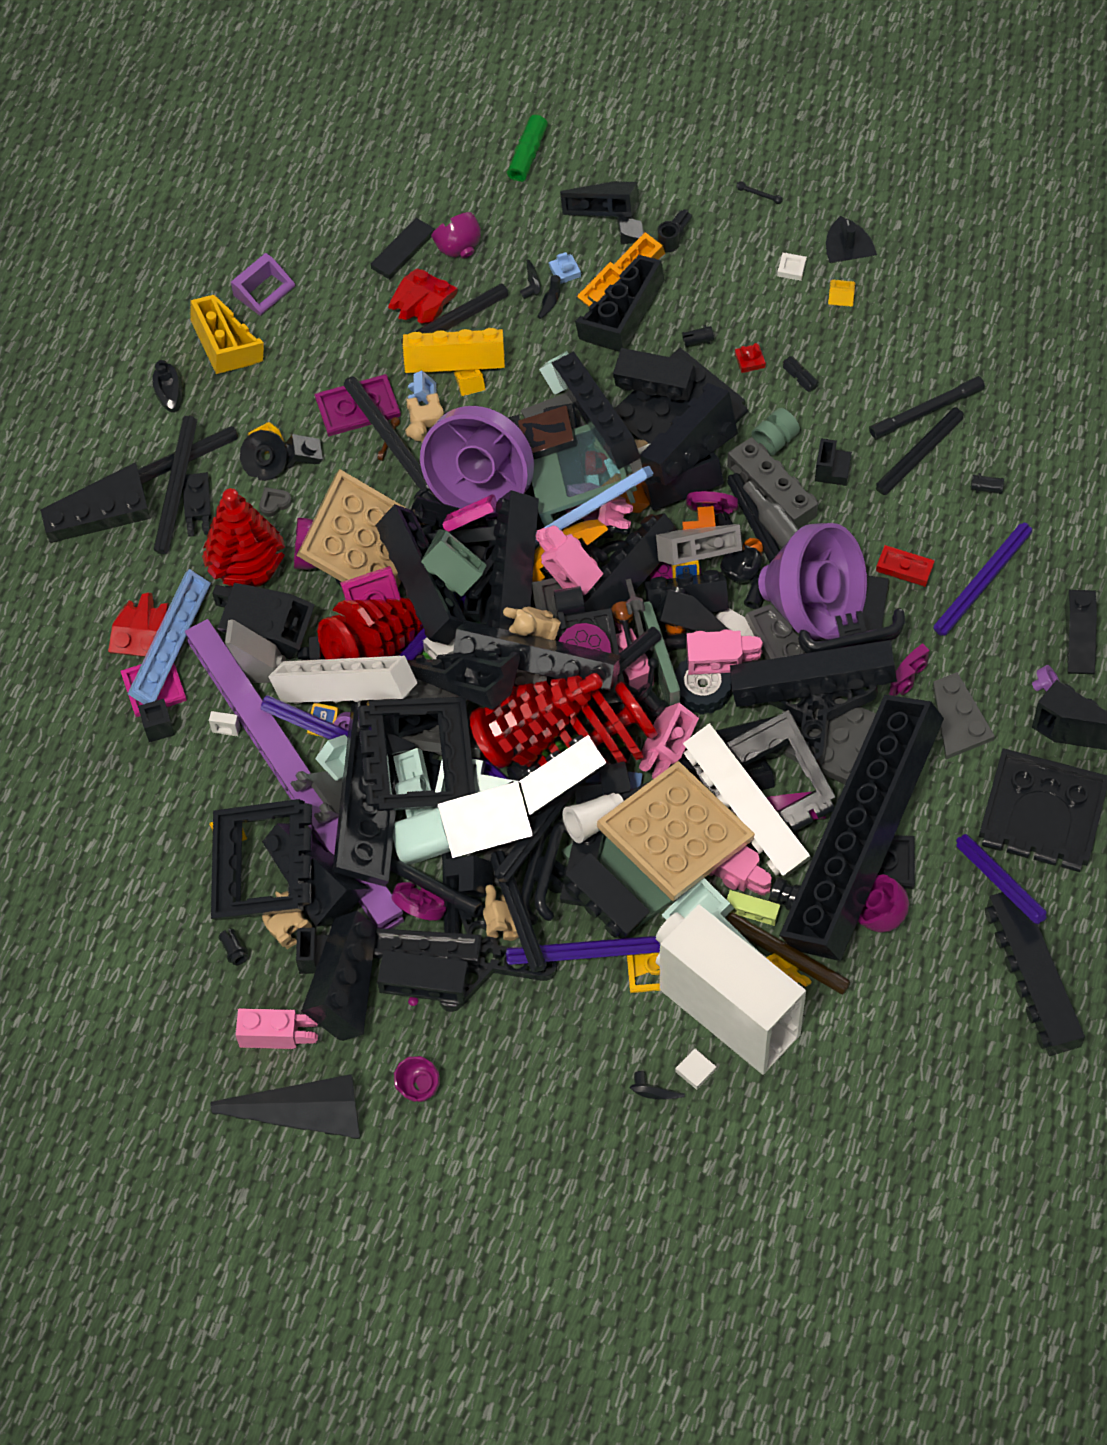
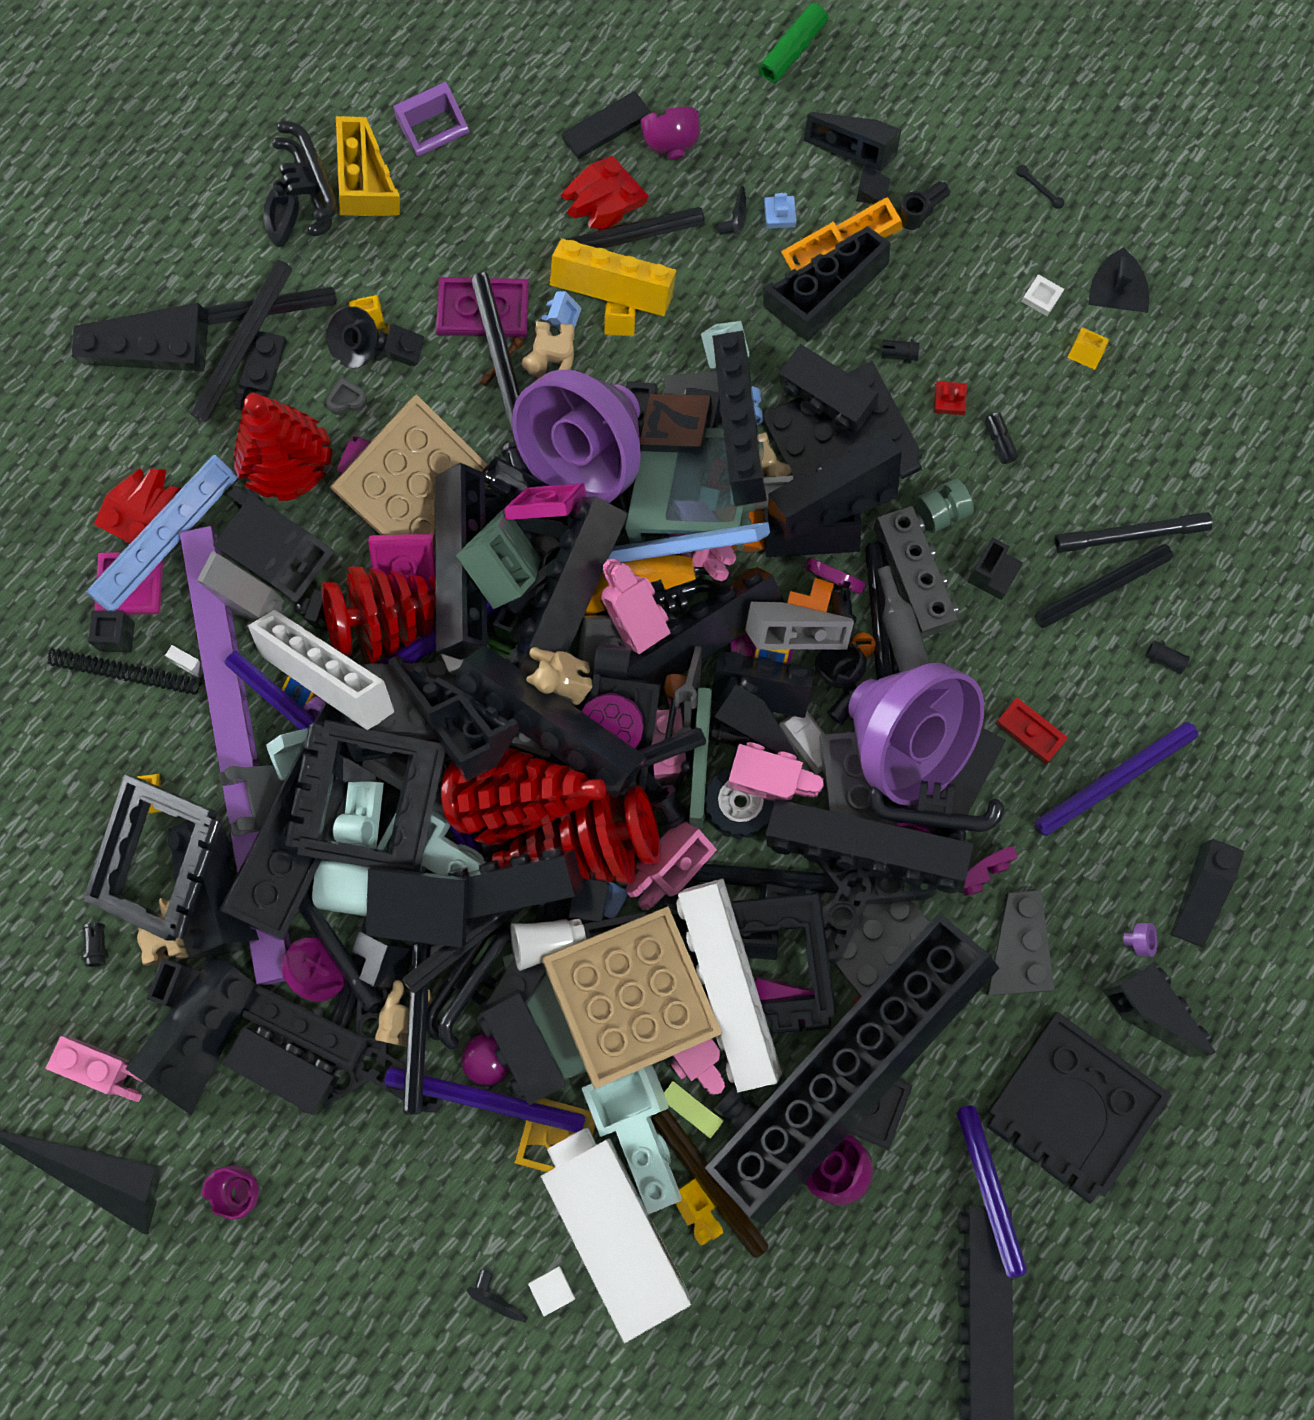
camera: 15 degrees right, 15 degrees up
black bar [537,275,560,319] -> none
none -> black piece [47,647,202,695]
none -> black piece [272,121,338,236]
none -> magenta hair [461,1031,510,1087]

